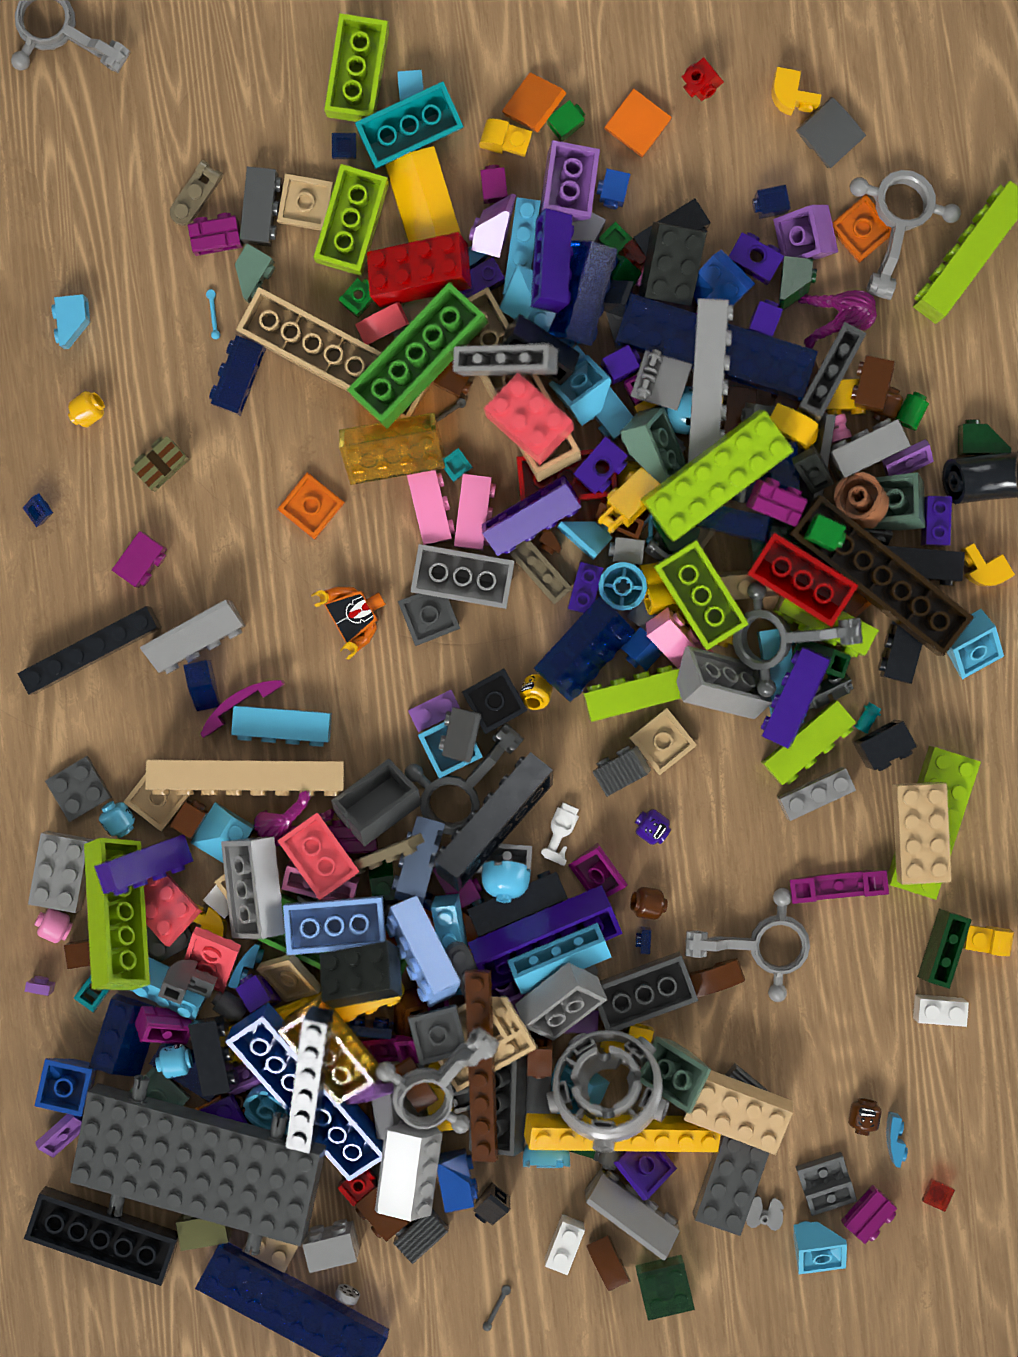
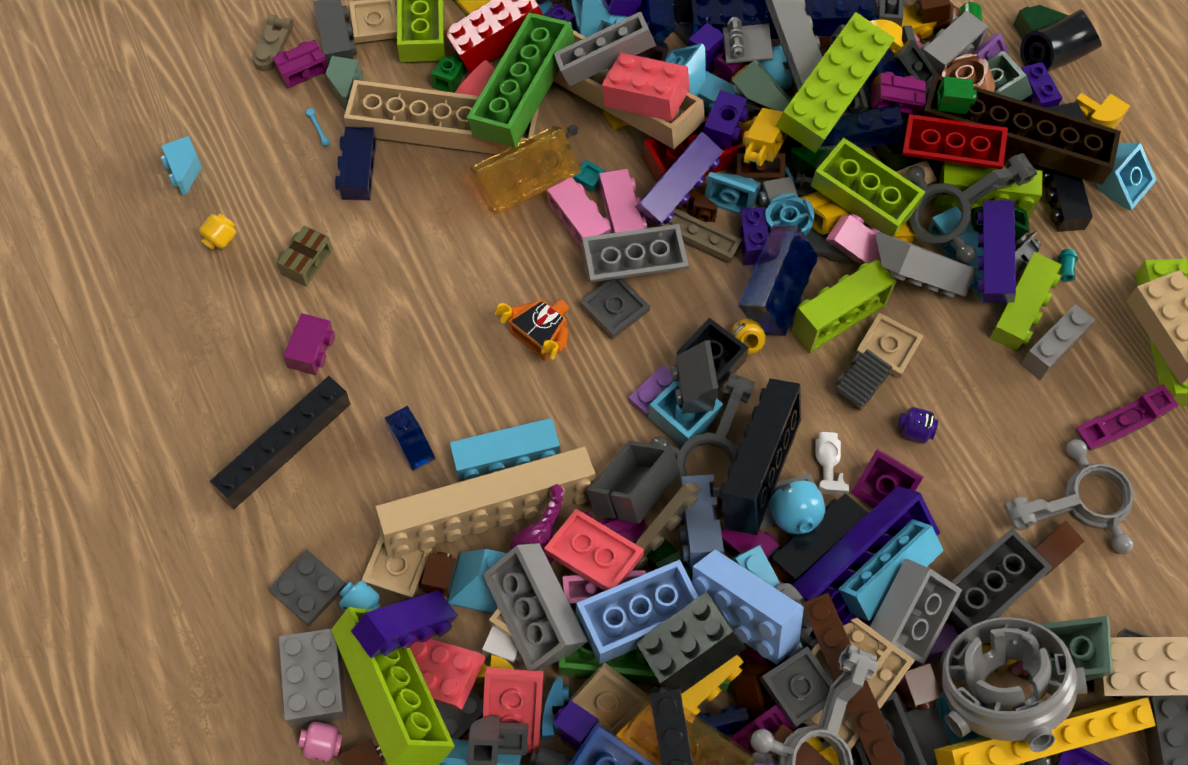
camera: 20 degrees left, 25 degrees down
clear blue plate [23,494,53,527] -> none
light grey slope [140,600,246,674] -> none
magenta slope [200,680,286,738] -> none
orange tile [277,472,345,540] -> none
reddish brown slope [434,359,473,398] -> none
blue brick [621,627,663,671] -> none
reddish brown head [630,887,668,920] -> none
clear blue plate [635,927,652,954] -> none
black brick [853,719,917,771] -> none

